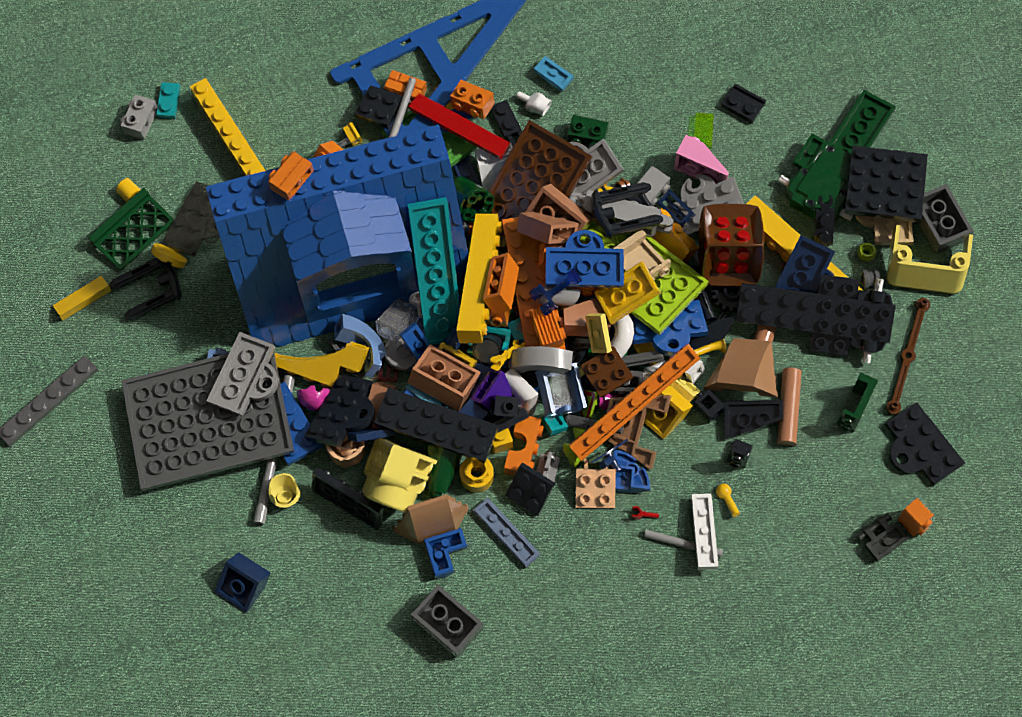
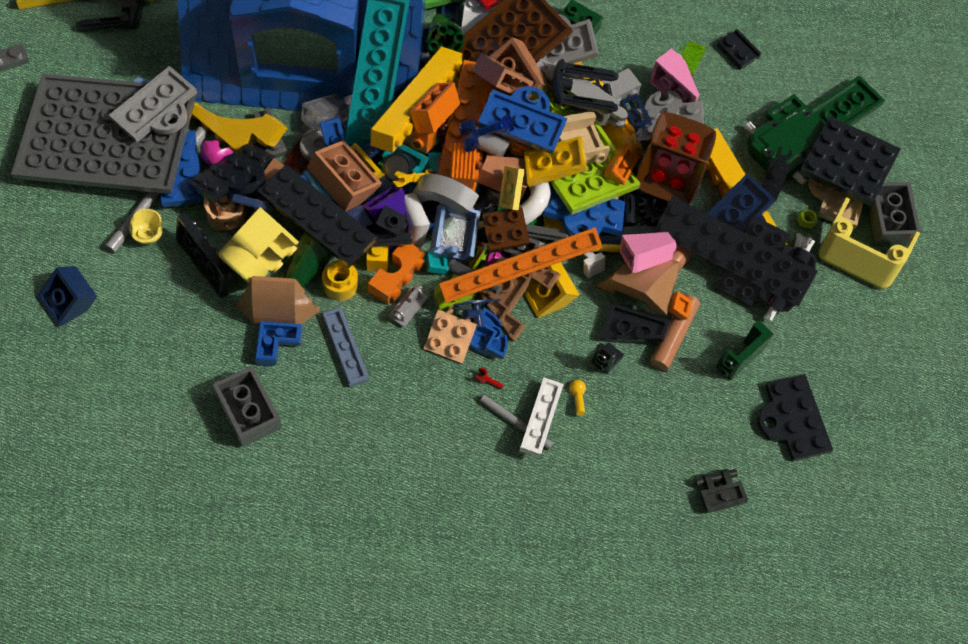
camera: 10 degrees right, 5 degrees down
medium blue arch [334,314,386,378] -> none
black plate [505,463,556,516] -> none
light yellow plate [670,375,701,402] -> none
black brick [694,389,725,423] -> none
reddish brown piece [886,298,930,415] -> none
orange brick [897,498,933,537] -> none
none -> orange slope [603,143,640,185]
none -> bright pink slope [620,232,676,273]
none -> orange plate [668,291,693,320]

